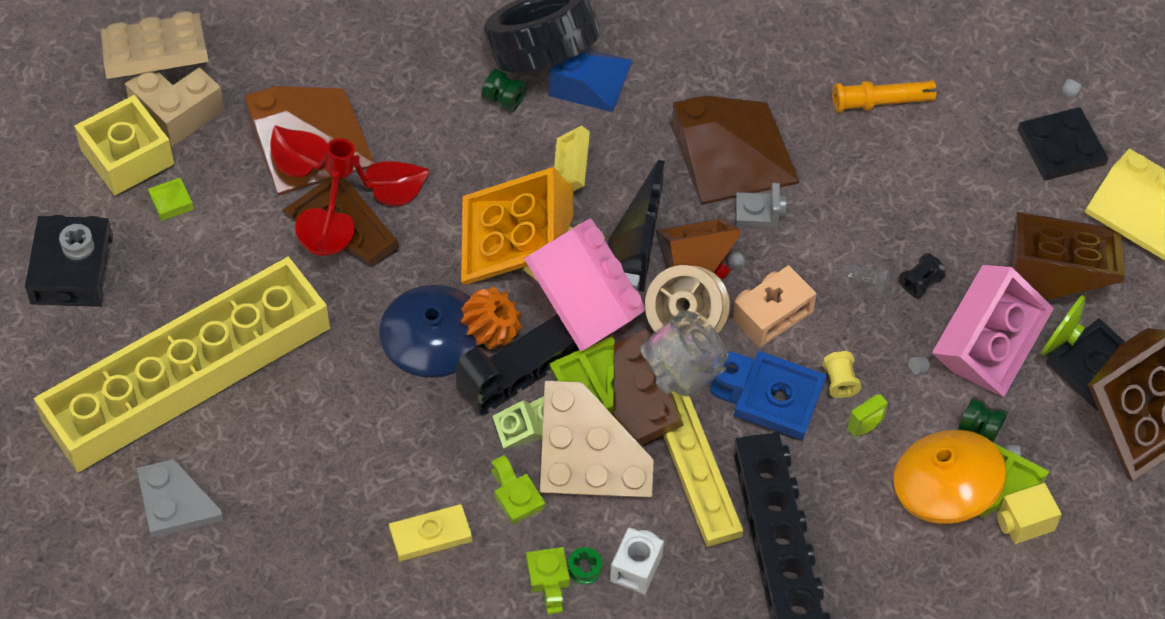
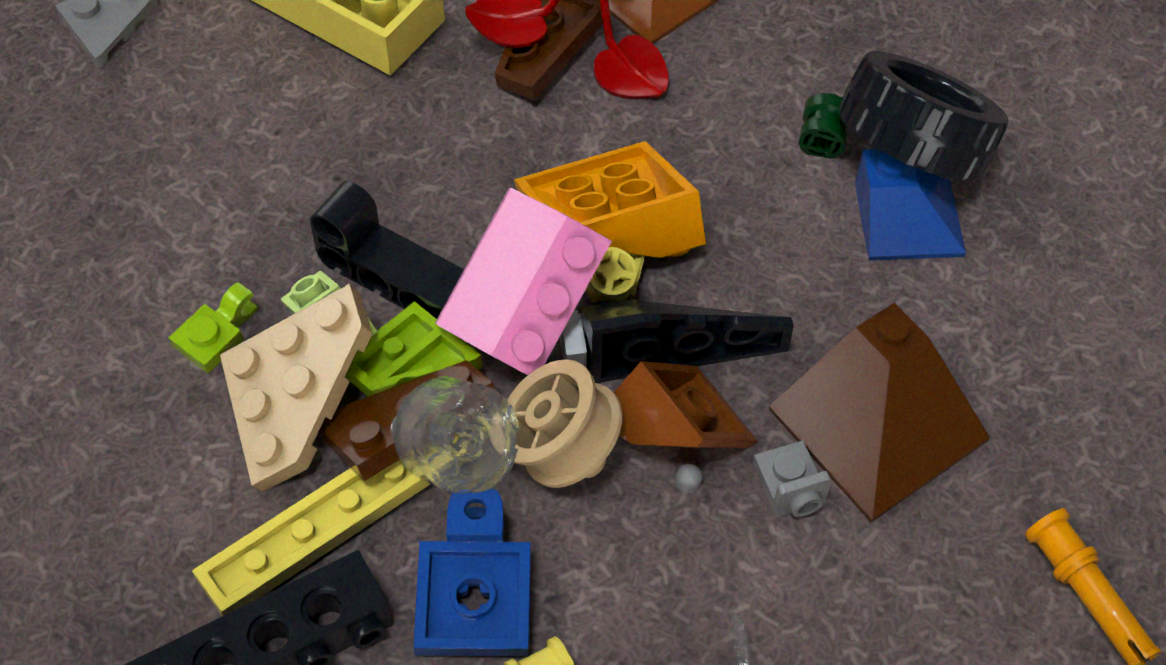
camera: 70 degrees right, 0 degrees up
dark blue dish [379,285,484,378] -> none
light yellow plate [389,504,472,562] -> none
orange gear [460,286,523,350] -> none
lime plate [526,547,570,615] -> none
light yellow plate [554,126,590,191] -> none
green bush [568,547,602,585] -> none
white brick [610,528,664,595] -> none
red piece [714,263,731,280] -> none
light nougat brick [732,265,817,348] -> none

